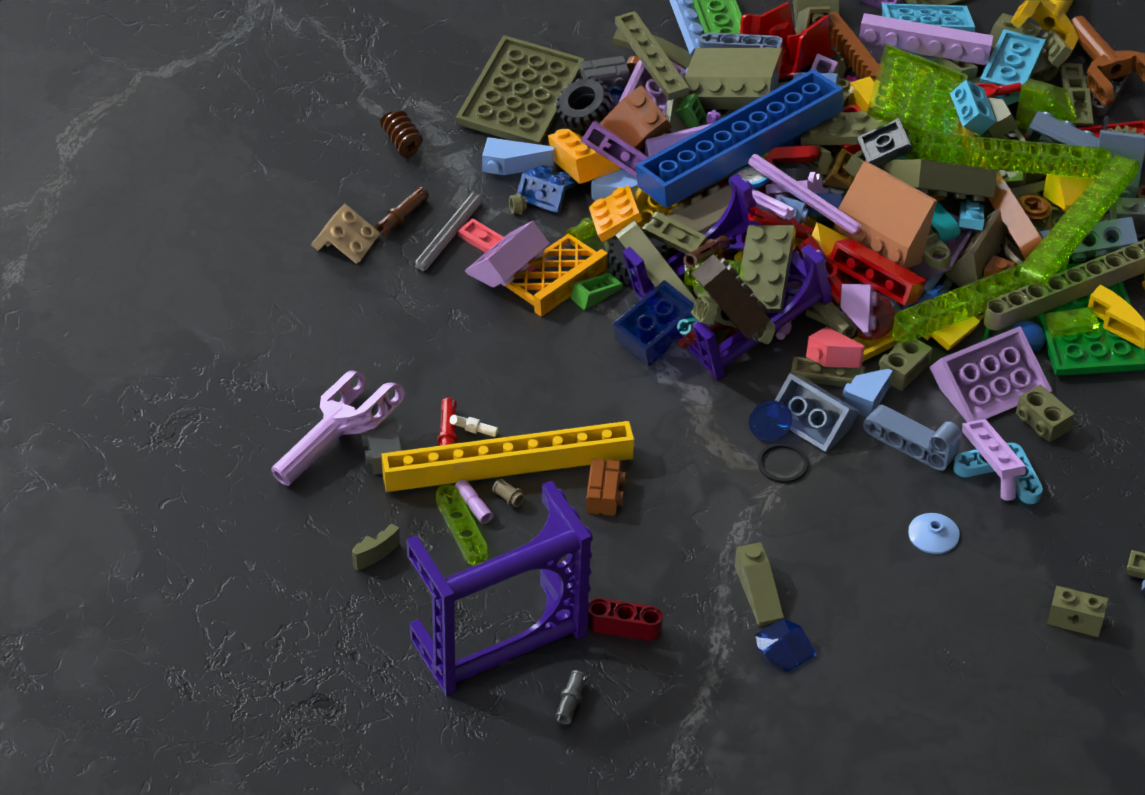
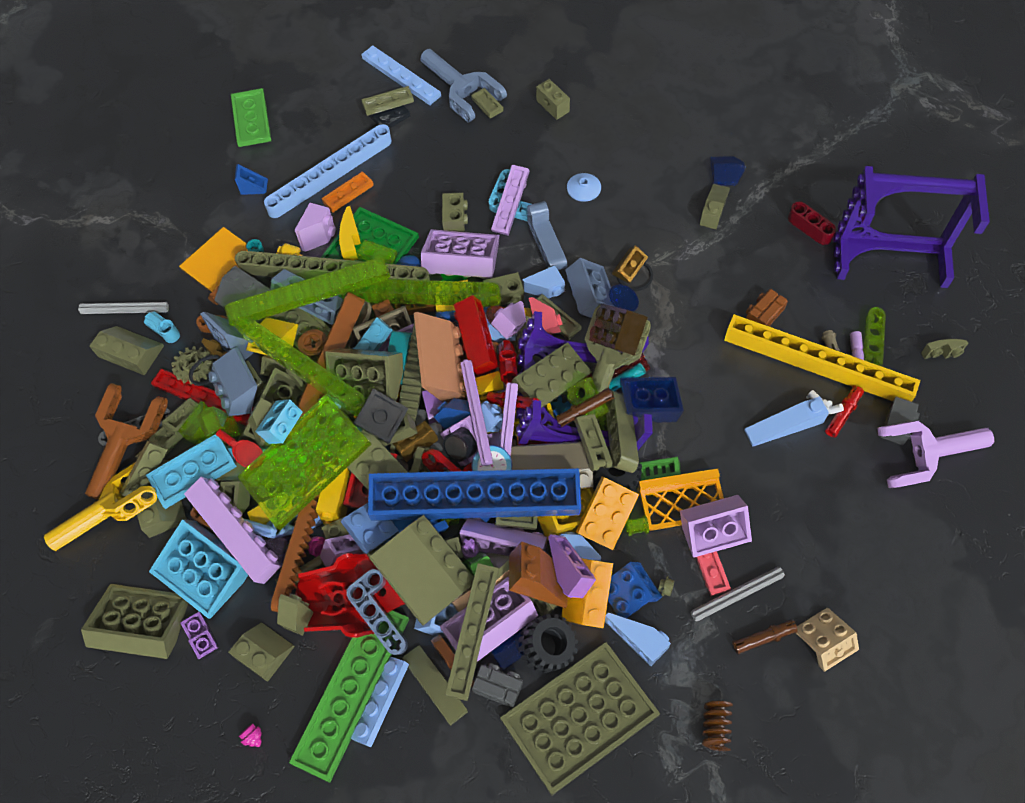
camera: 140 degrees left, 15 degrees up
none -> pearl gold slope [612,245,648,283]
none -> light blue slope [744,397,829,447]

